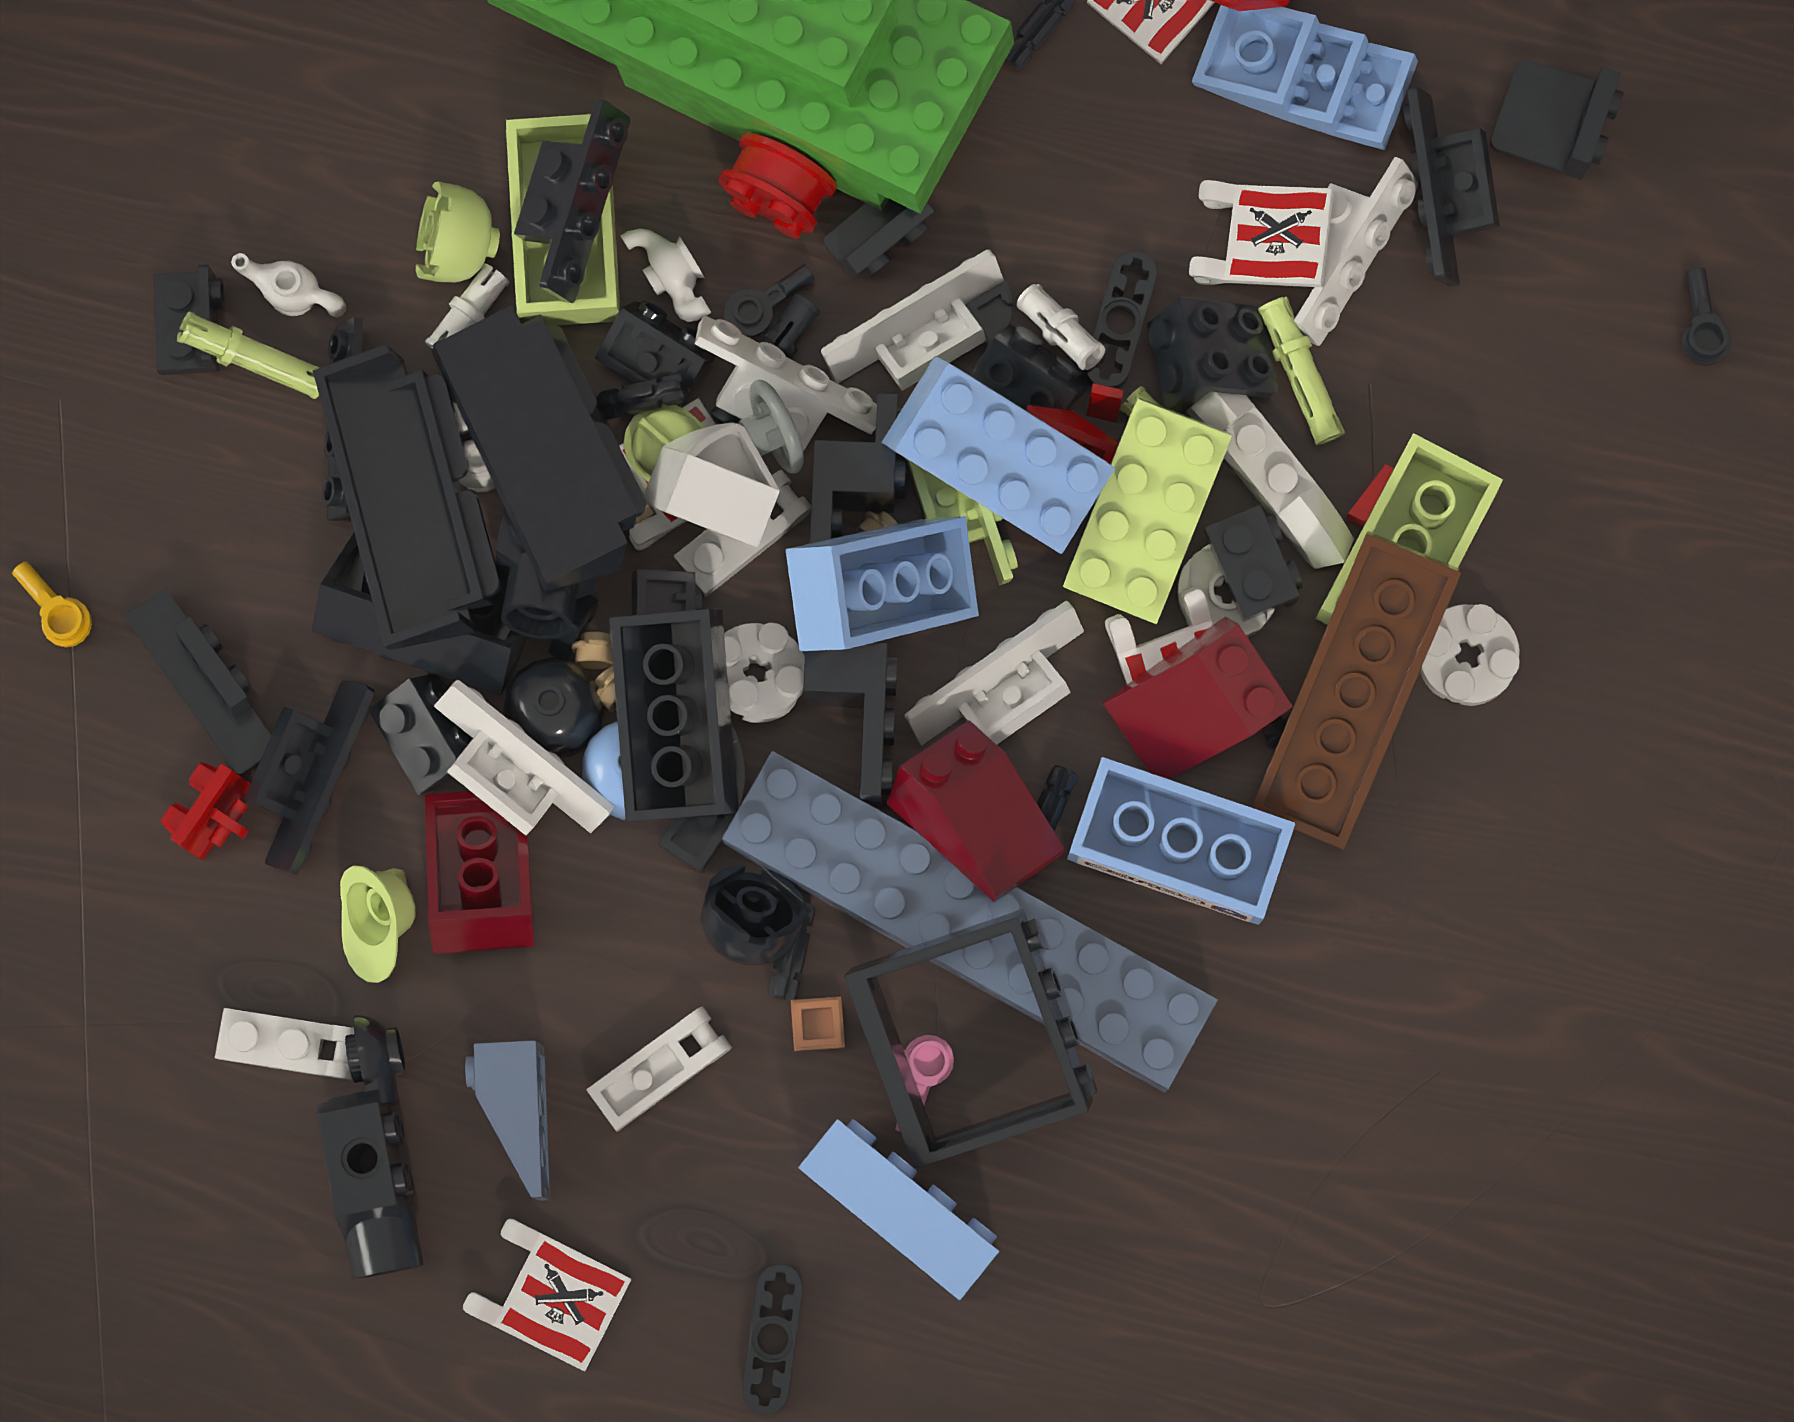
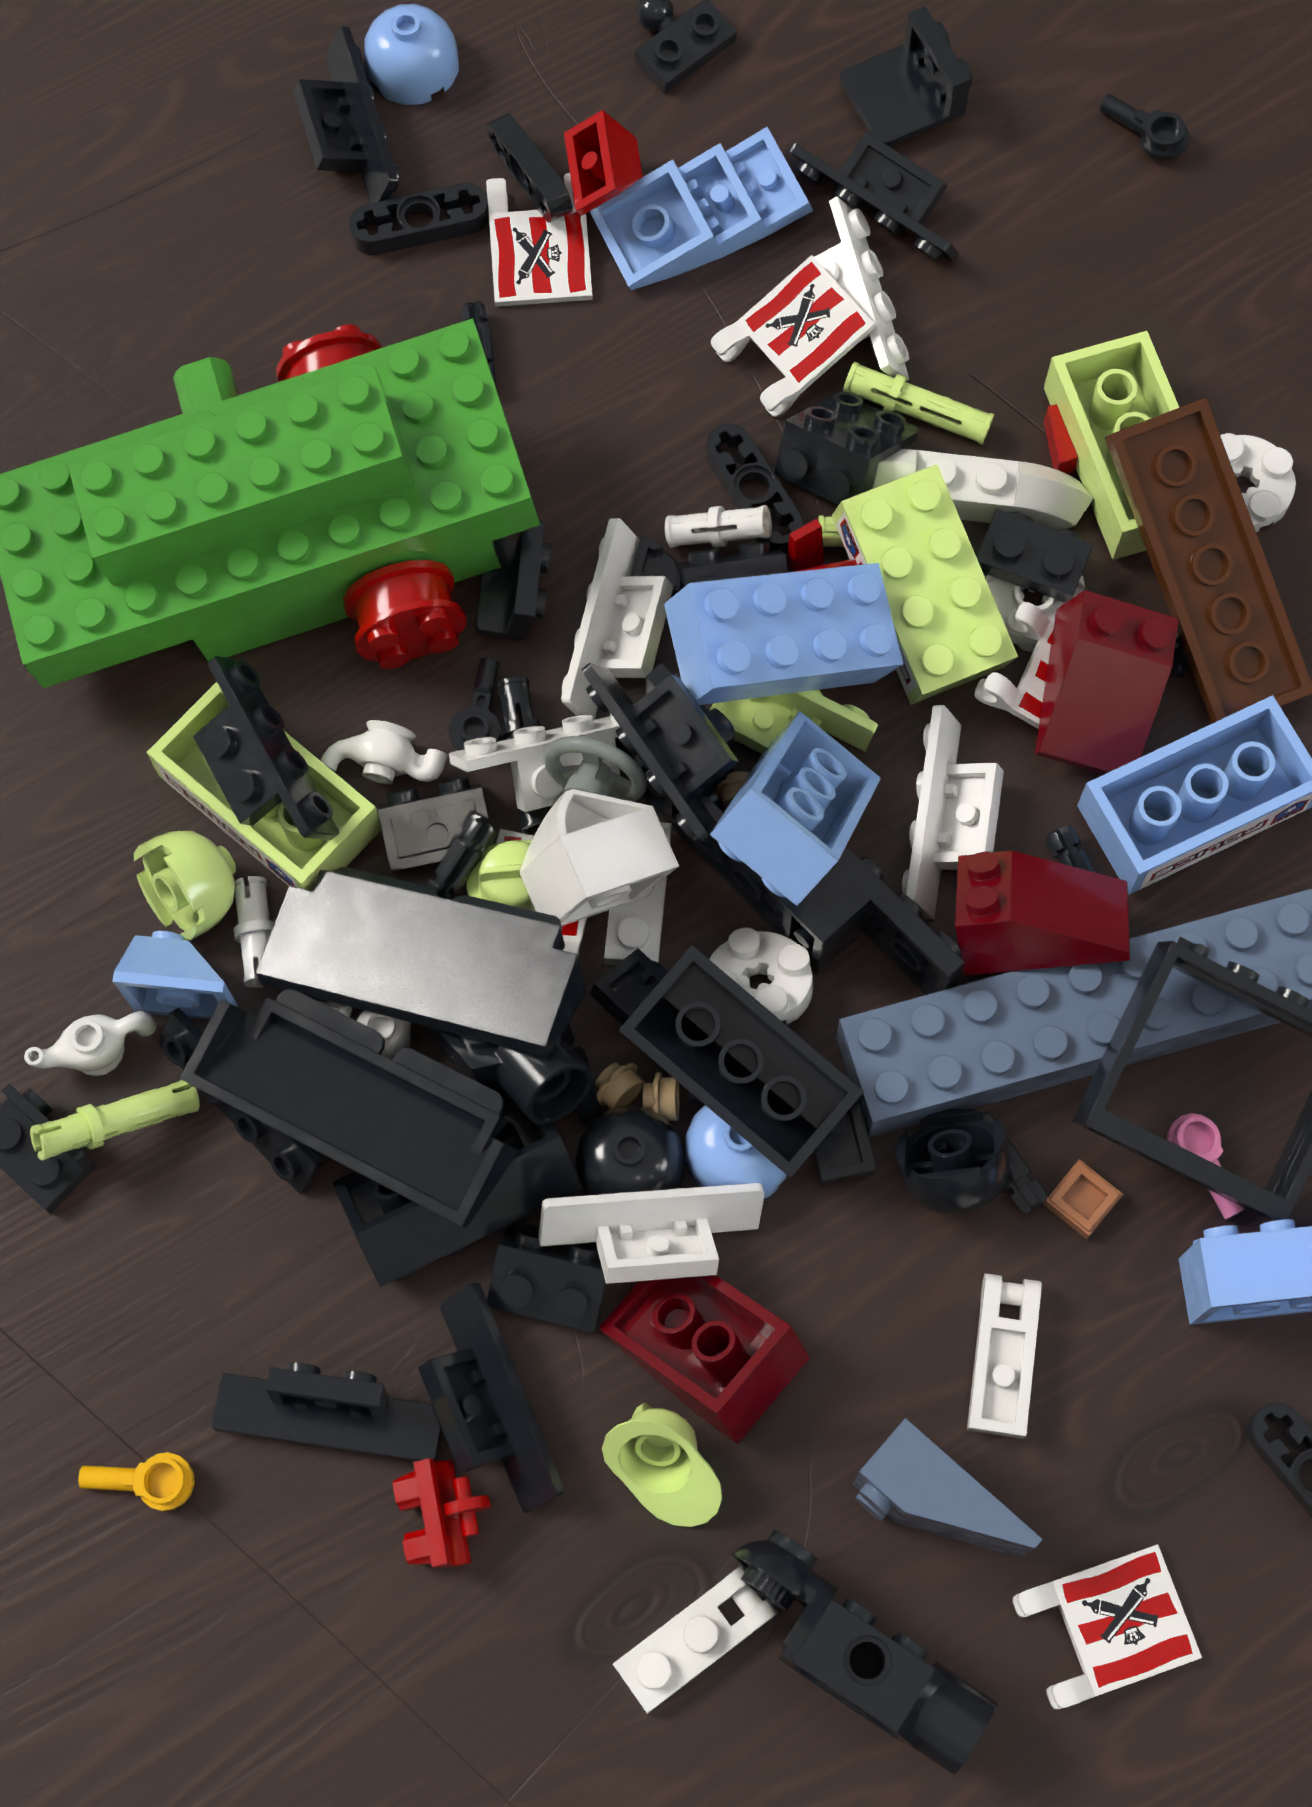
camera: 45 degrees left, 10 degrees down
none -> light blue slope [112,931,238,1020]
none -> black bracket [581,663,739,845]

